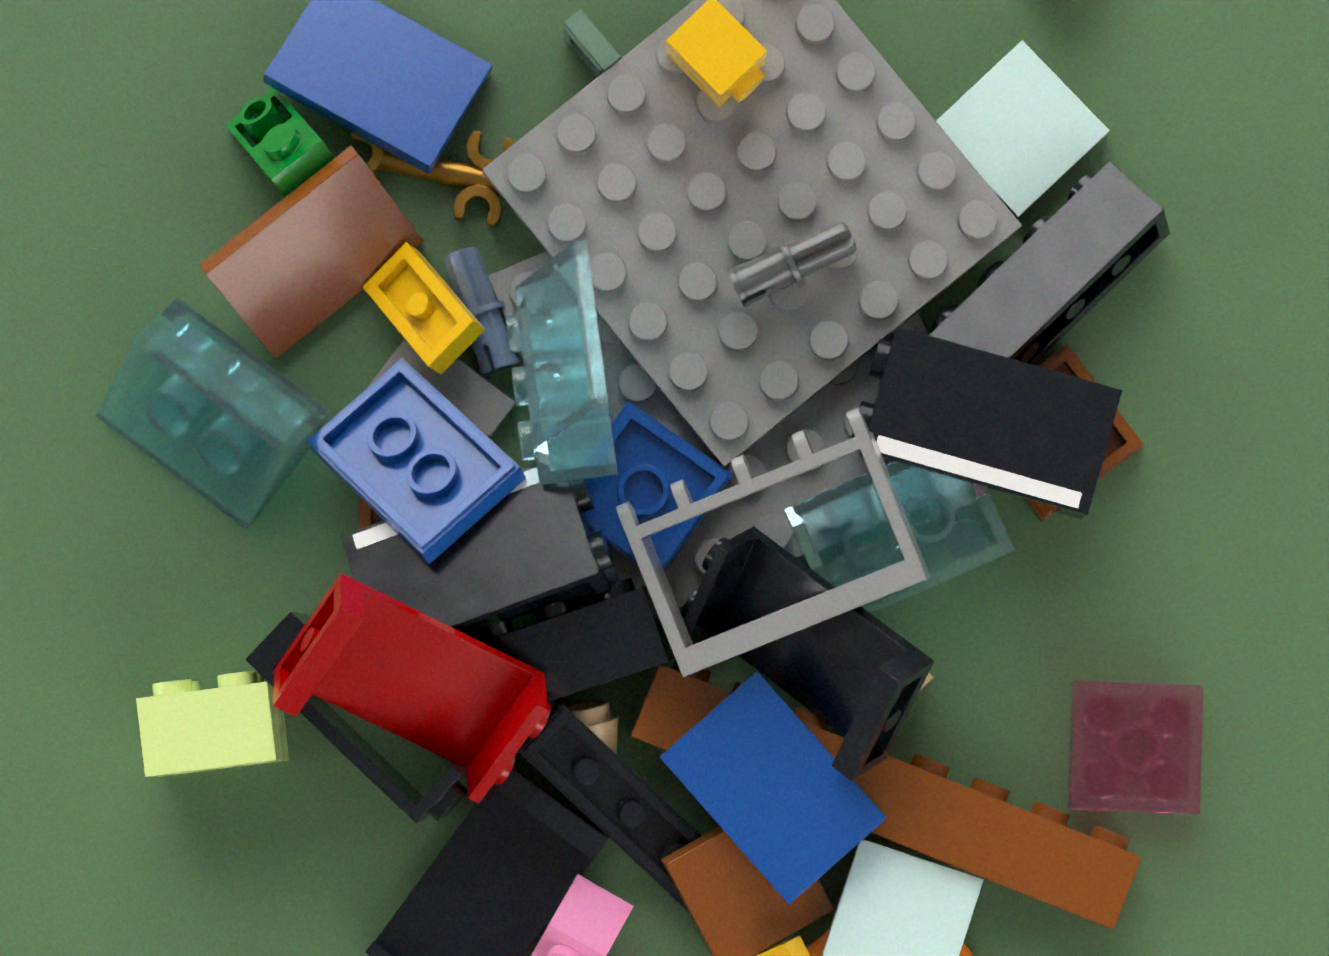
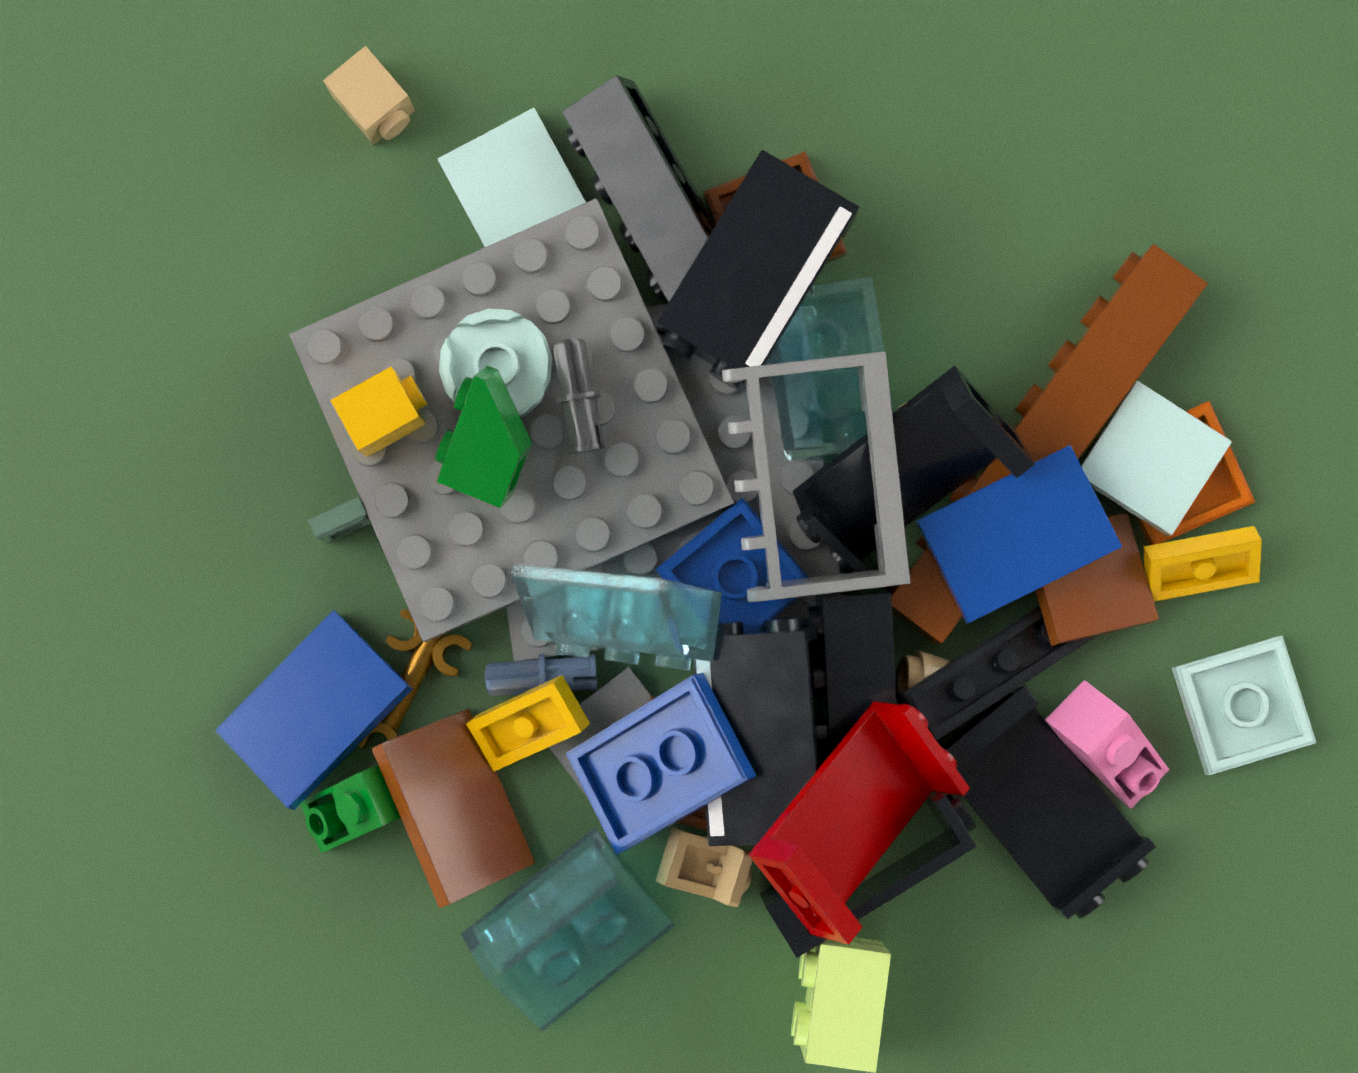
camera: 70 degrees left, 0 degrees up
clear pink plate [1068,680,1203,814] -> none
none -> green slope [435,365,532,508]
none -> light aqua tile [439,308,553,418]
none -> tan bracket [655,827,753,908]

